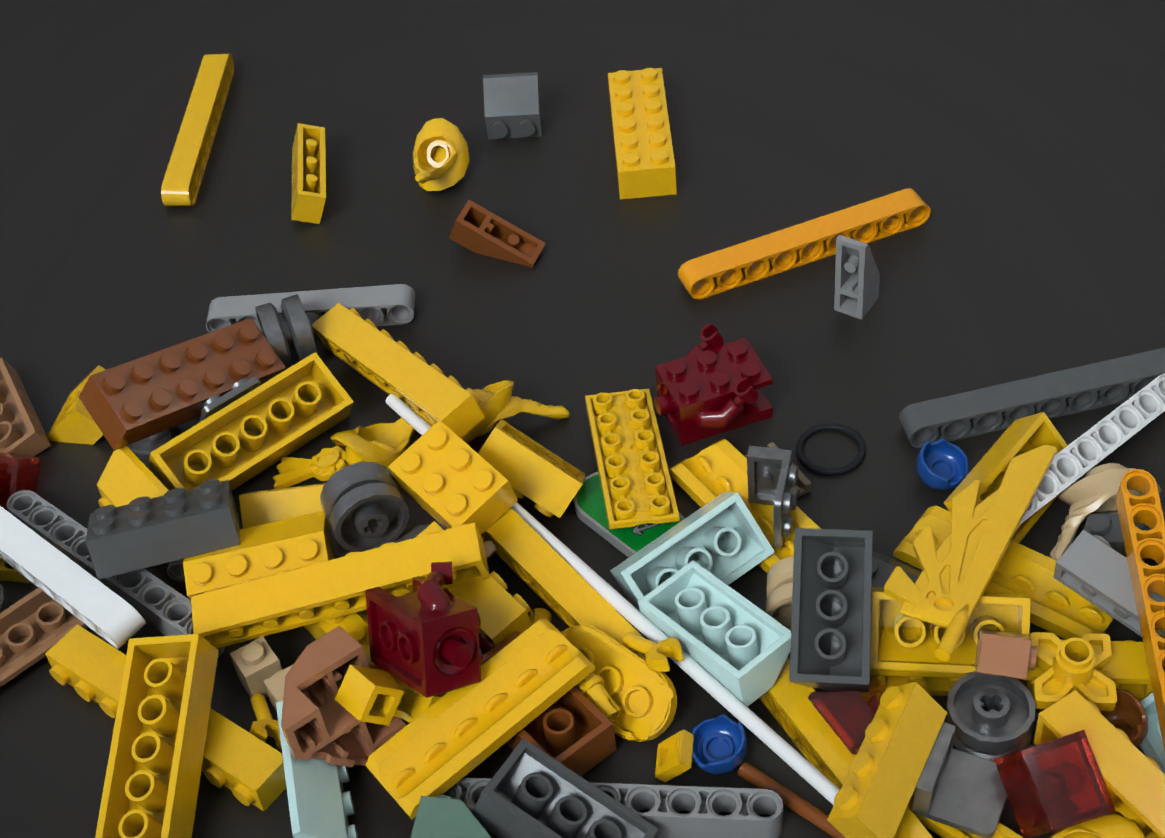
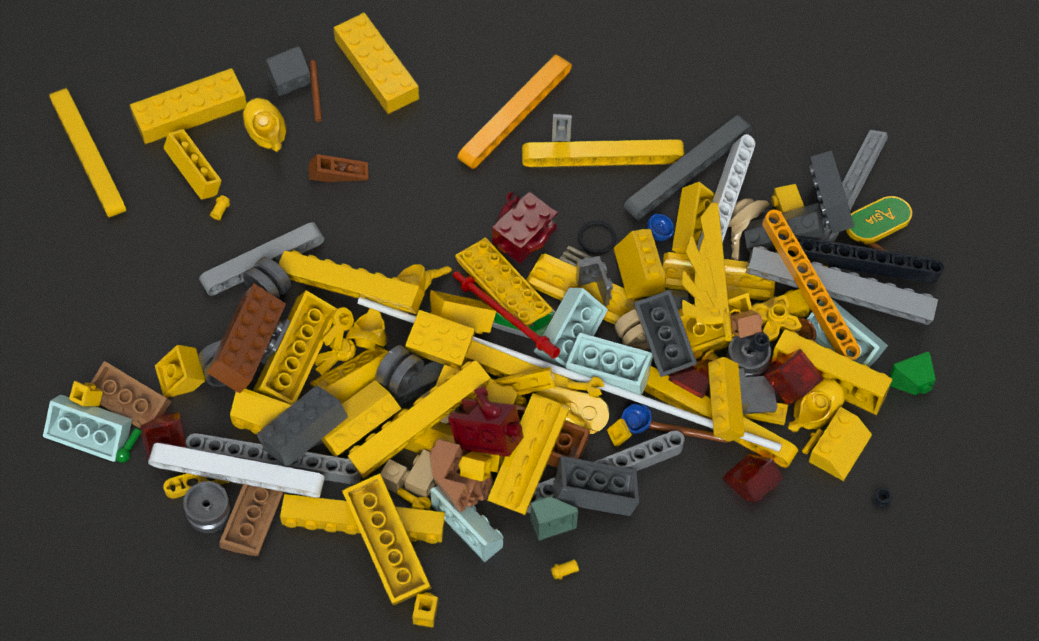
camera: 35 degrees left, 15 degrees up
none -> yellow brick [130,68,247,144]
none -> yellow pin [210,195,230,220]
none -> dark orange bar [309,60,322,122]
none -> yellow piece [321,307,354,350]
none -> red bar [453,271,560,359]
none -> yellow plate [493,367,557,396]
none -> yellow beam [522,140,684,167]
none -> yellow slope [614,229,665,299]
none -> black plate [750,333,770,352]

